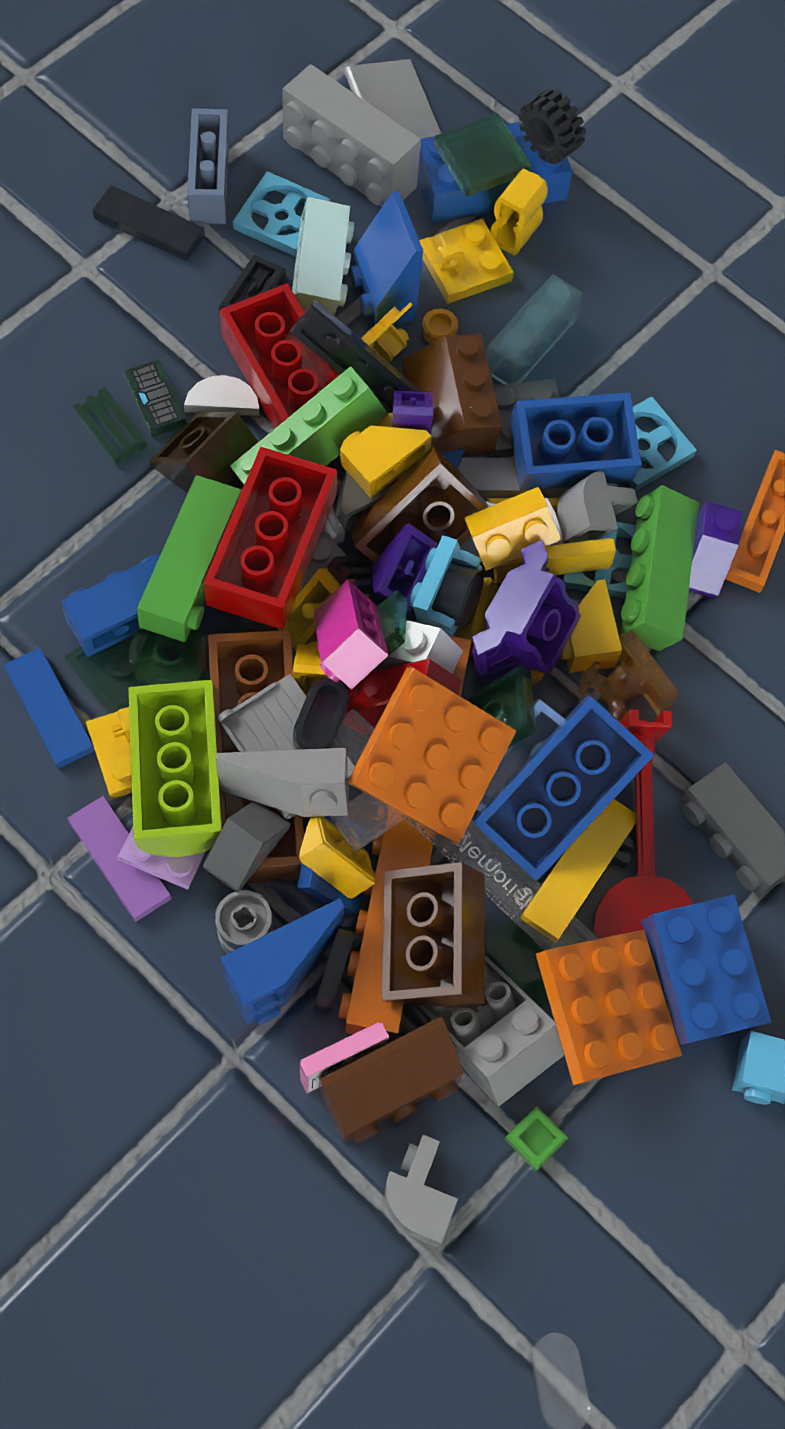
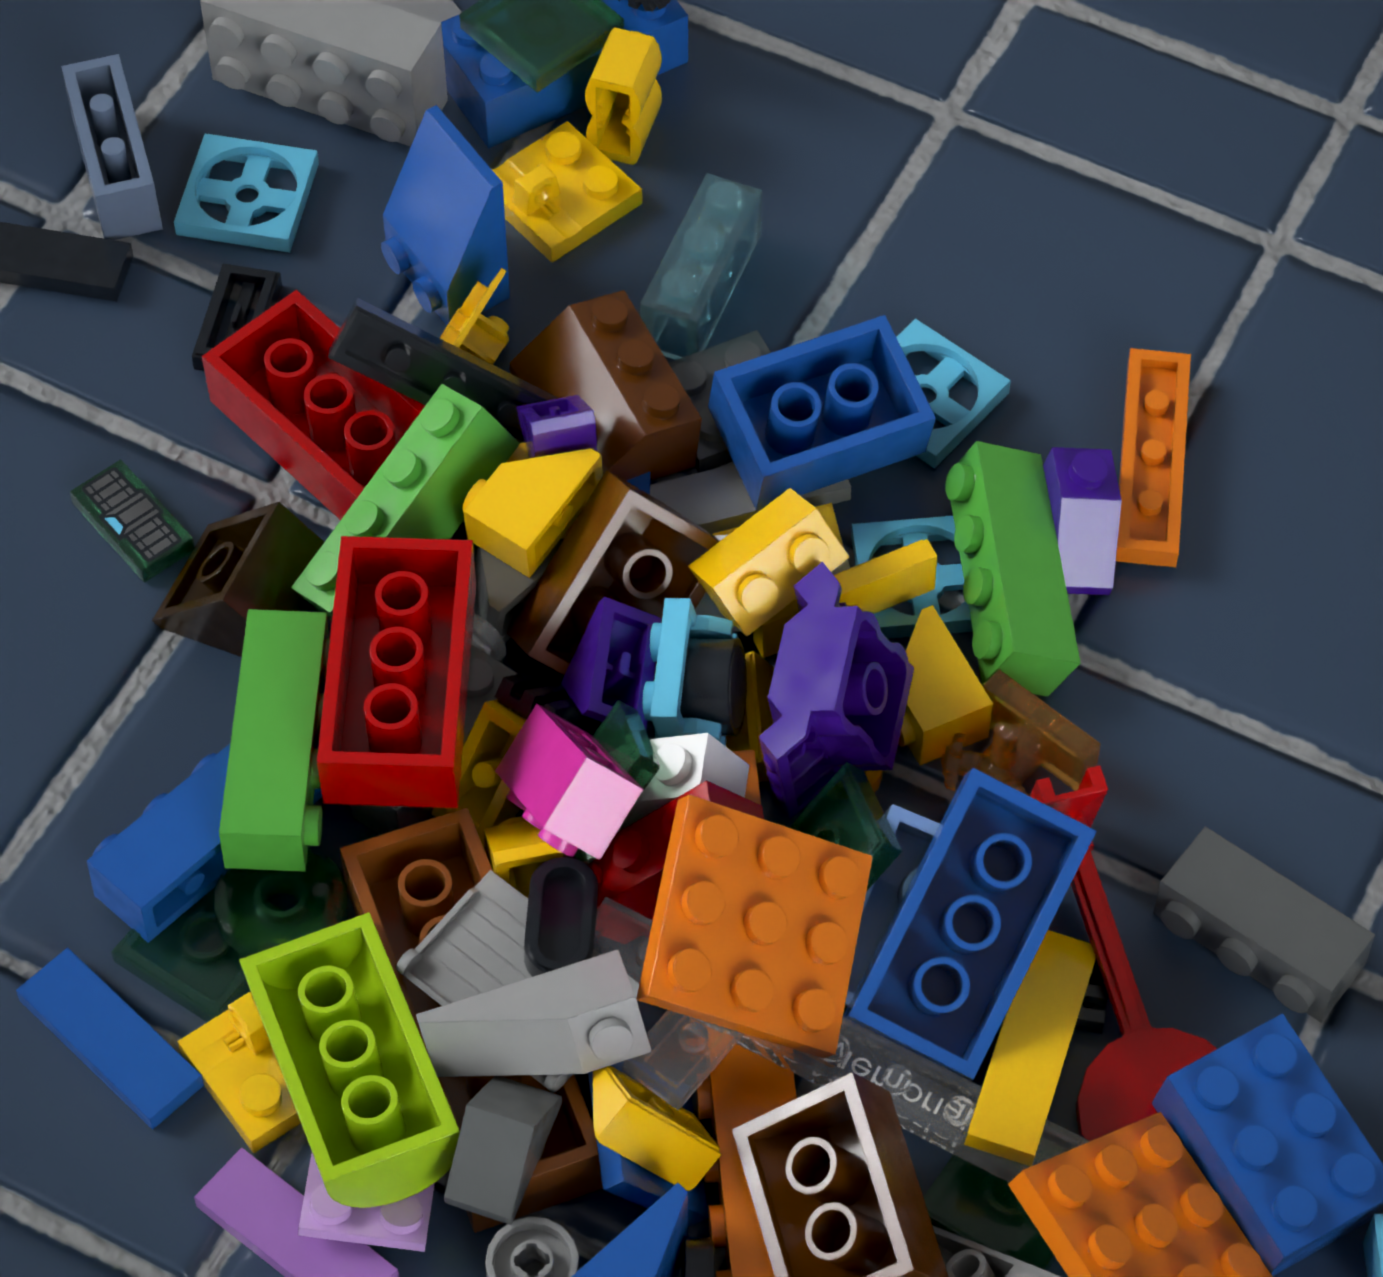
camera: 10 degrees left, 10 degrees down
clear green tile [73,387,147,466] -> none
white tile [184,375,260,416] -> none
light aqua brick [292,197,354,315] -> none
light orange tile [421,308,459,344] -> none
light grey brick [557,471,638,543] -> none

